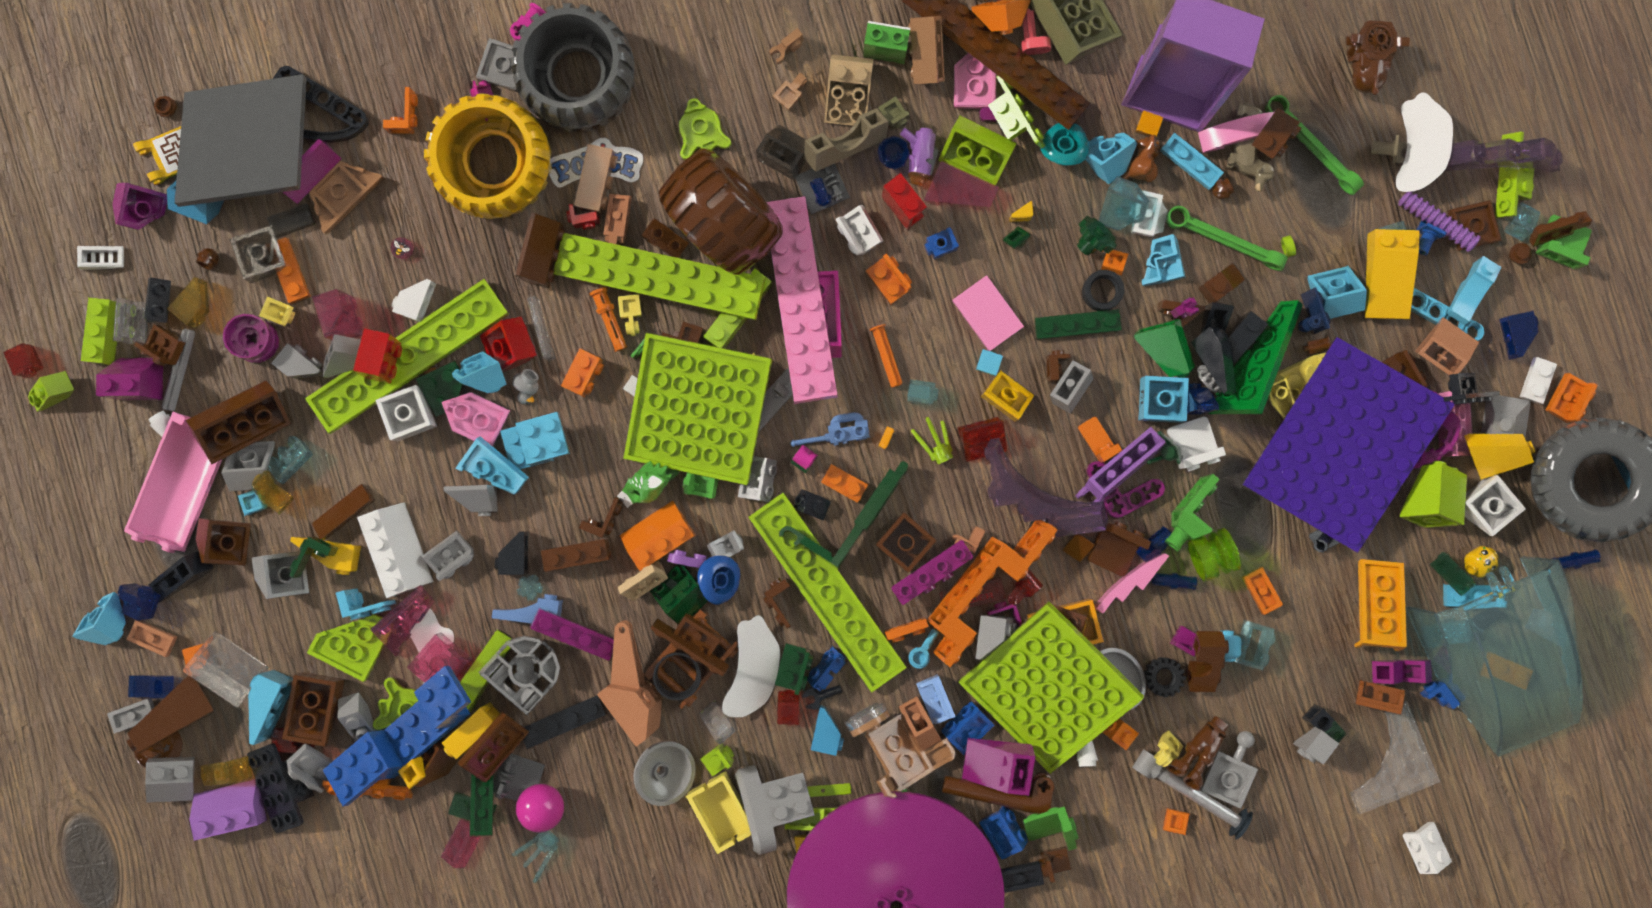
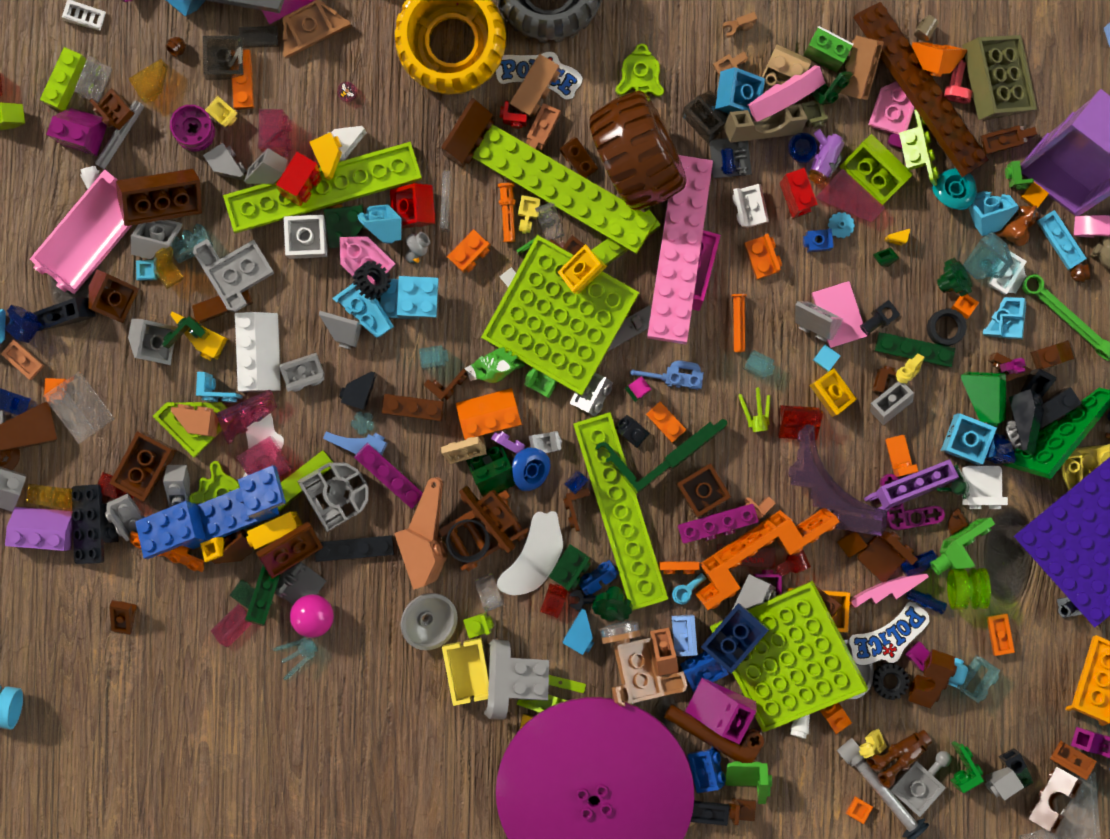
camera: 15 degrees right, 0 degrees up
black bracket [144,278,171,324] -> none
medium azure slope [248,670,293,745] -> none
light orange tile [878,426,894,450] -> none
none -> reddish brown slope [109,600,137,635]
none -> nougat slope [171,404,219,437]
none -> light grey piece [193,239,274,312]
none -> yellow slope [309,132,342,180]
none -> black tyre [352,261,391,300]
none -> clear light blue brick [419,345,449,370]
none -> clear slope [535,202,565,241]
none -> yellow slope [558,244,607,294]
none -> clear blue slope [564,470,588,494]
none -> dark green plant [592,586,633,621]
none -> dark blue slope [701,603,769,674]
none -> dark azure brick [715,67,765,117]
none -> bright pink slope [748,65,825,122]
none -> light grey slope [795,301,843,342]
none -> dark green bracket [811,72,853,105]
none -> medium azure piece [828,212,855,239]
none -> sticker [849,602,929,665]
none -> black bracket [860,300,900,335]
none -> light yellow plate [896,354,924,383]
none -> reddish brown tile [948,508,968,535]
none -> green bracket [950,741,984,793]
none -> reddish brown hinge [980,125,1037,155]
none -> bright green bracket [1005,160,1034,190]
none -> arch [1029,767,1083,834]

